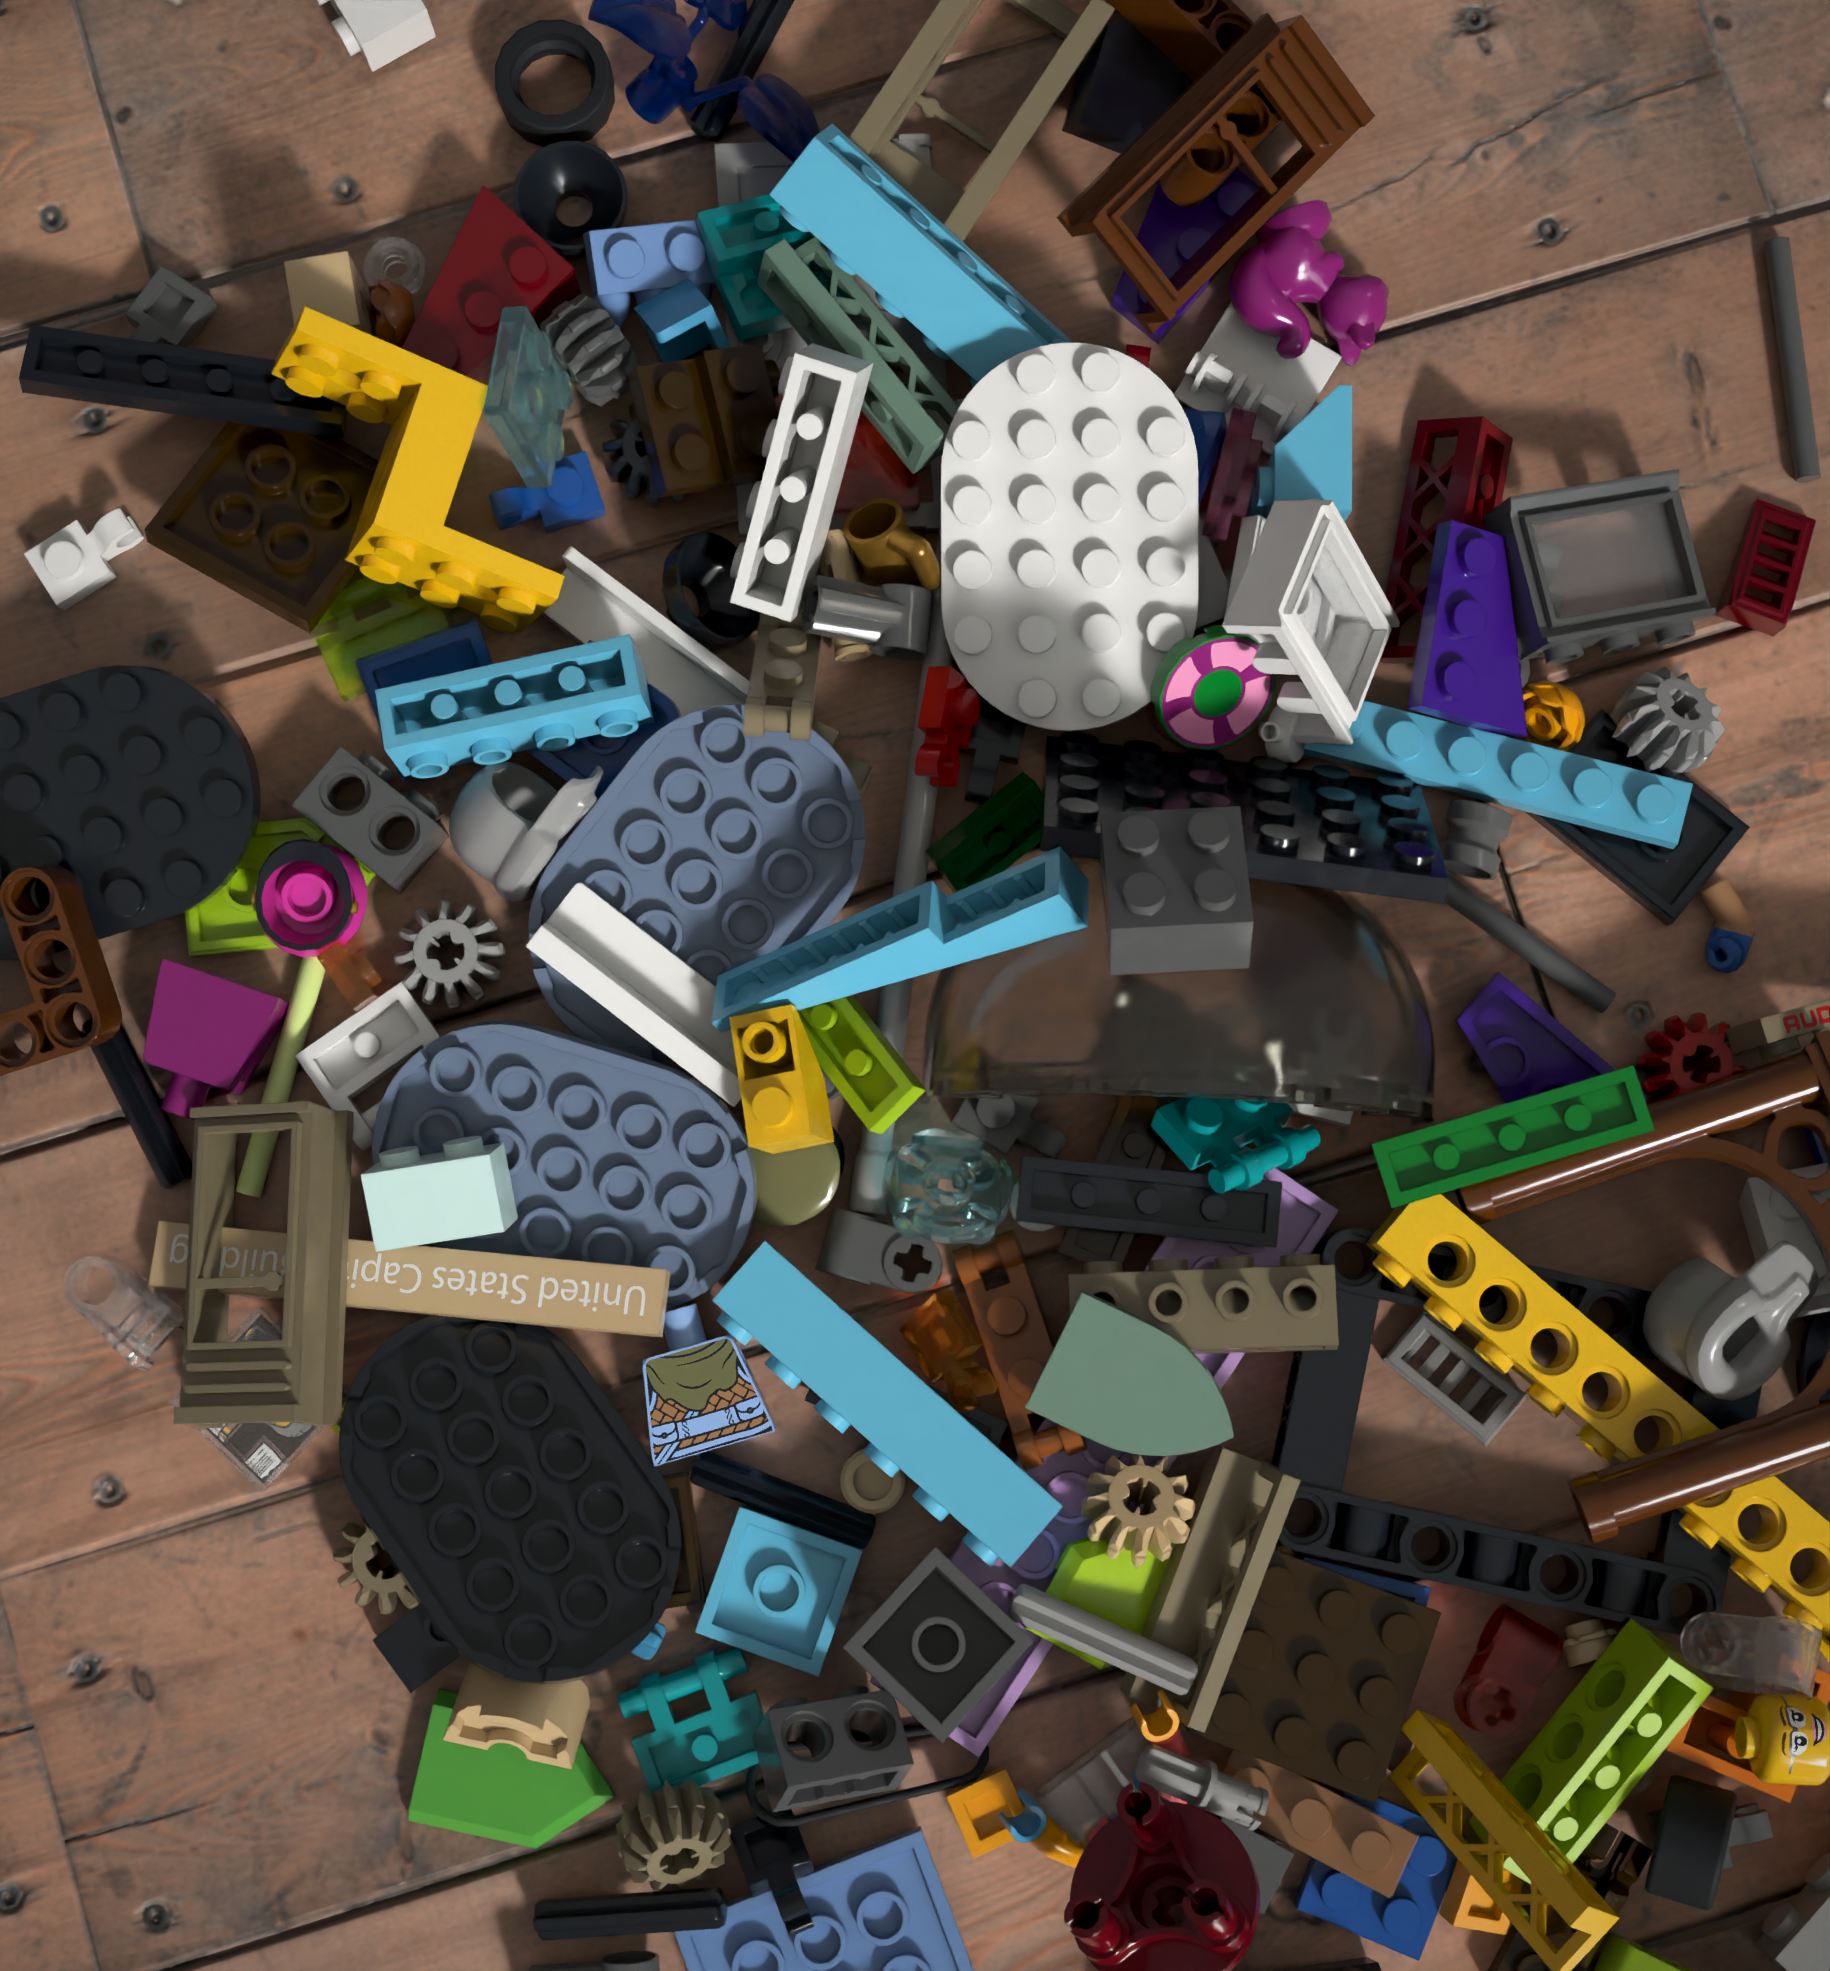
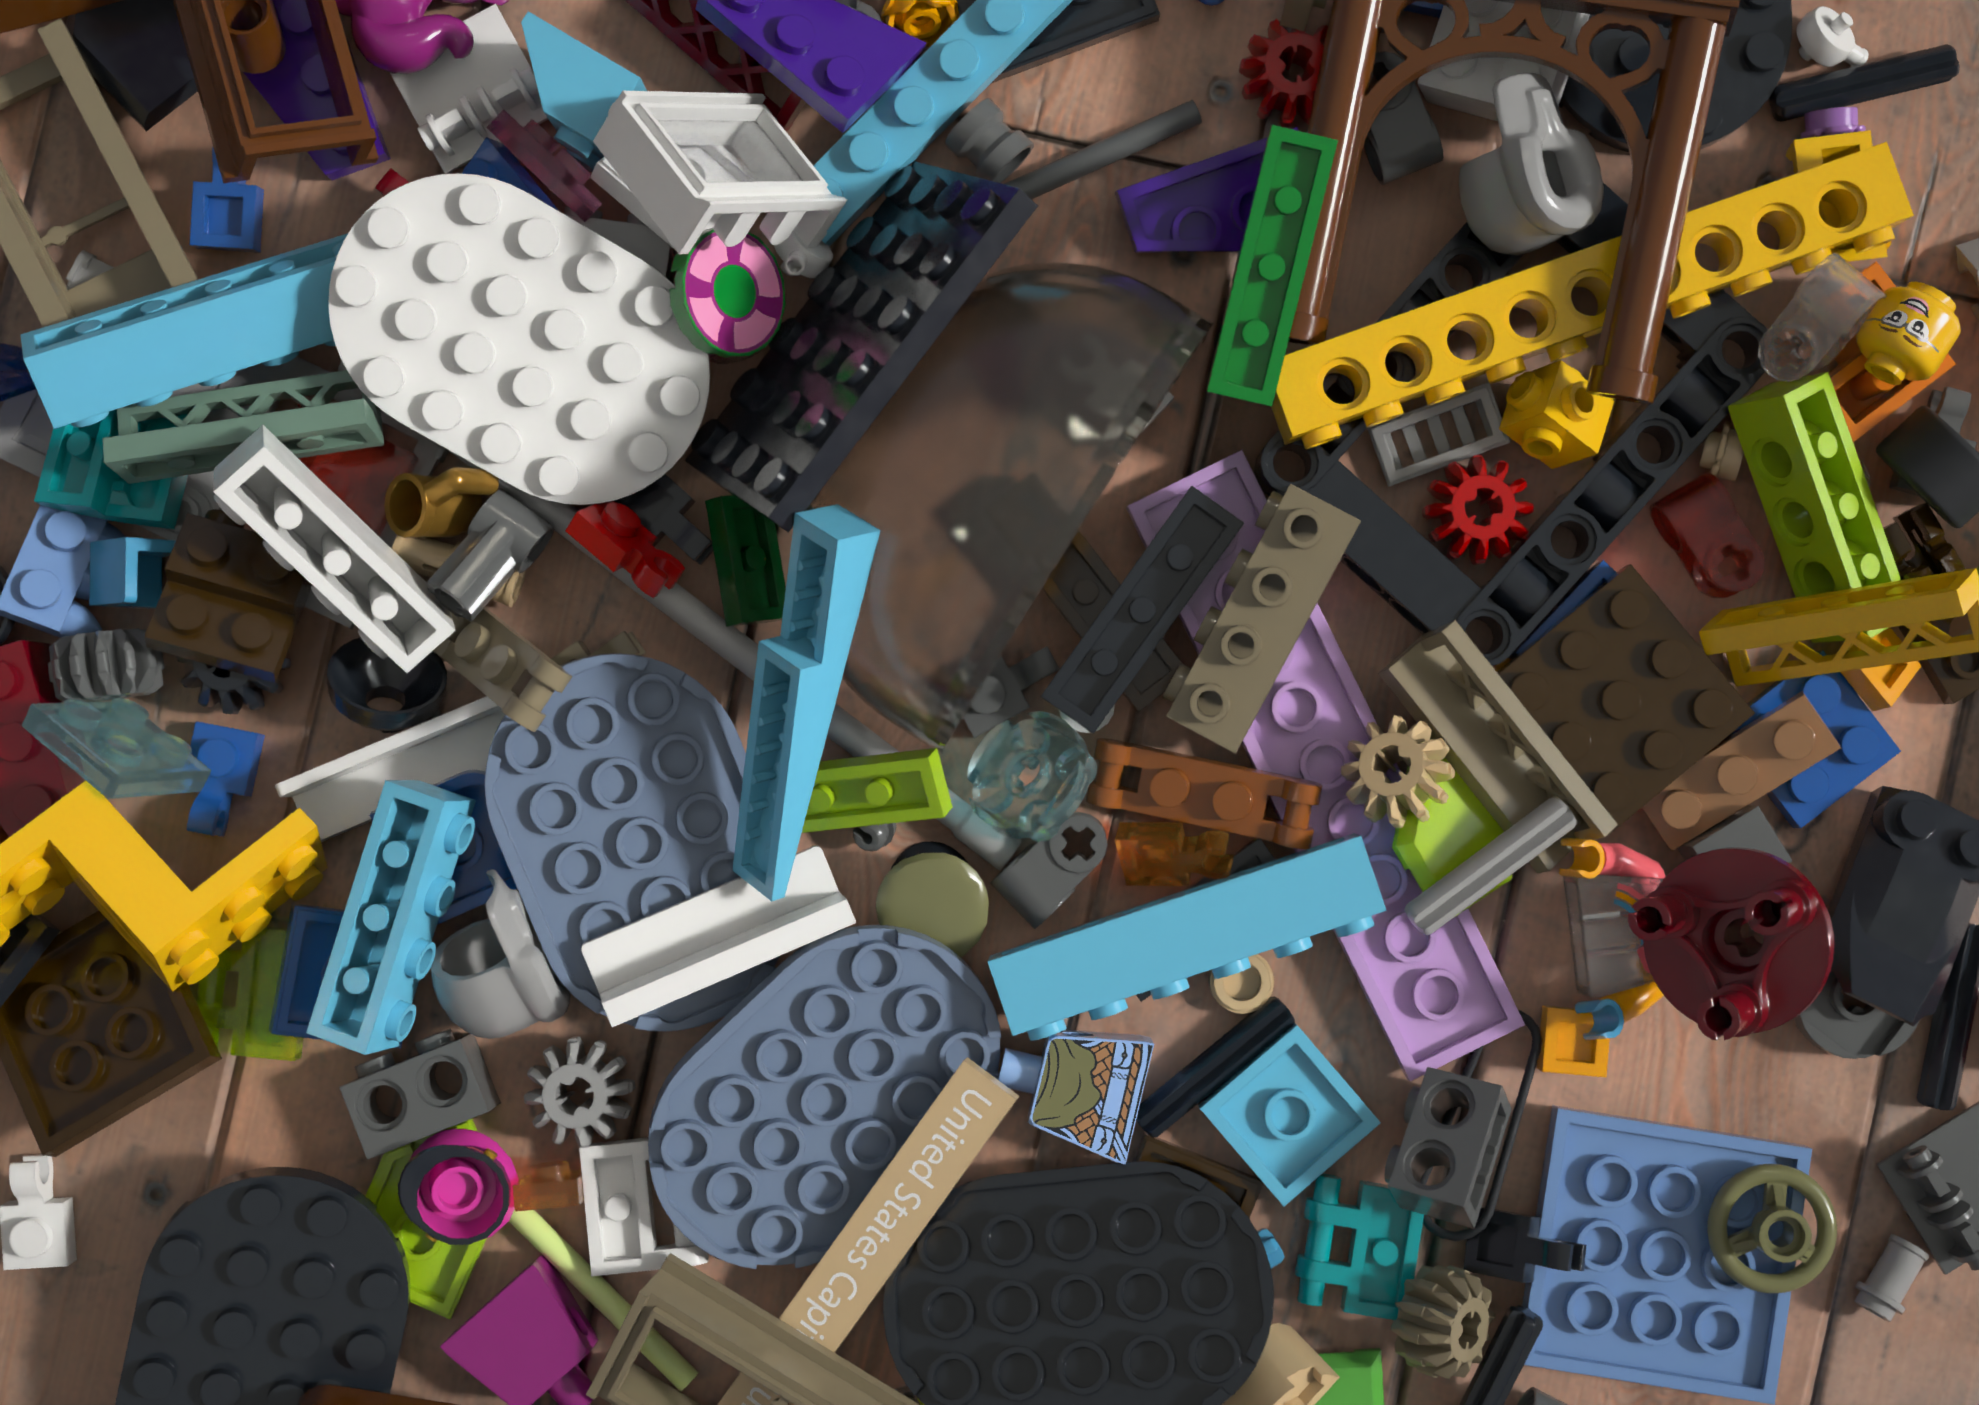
camera: 50 degrees left, 5 degrees up
light aqua brick [361,1136,518,1252] -> none
yellow slope [729,1004,834,1154] -> none
dark grey brick [843,1547,1034,1743] -> none
sand green shield [1025,1290,1234,1456] -> none
dark grey brick [1100,806,1254,975] -> none
light grey axle [1135,1744,1269,1831] -> none
teal plate [1150,1066,1321,1194] -> none
none -> blue plate [190,147,264,253]
none -> dark grey piece [1364,51,1444,185]
none -> red gear [1422,455,1534,565]
none -> yellow brick [1499,360,1614,469]

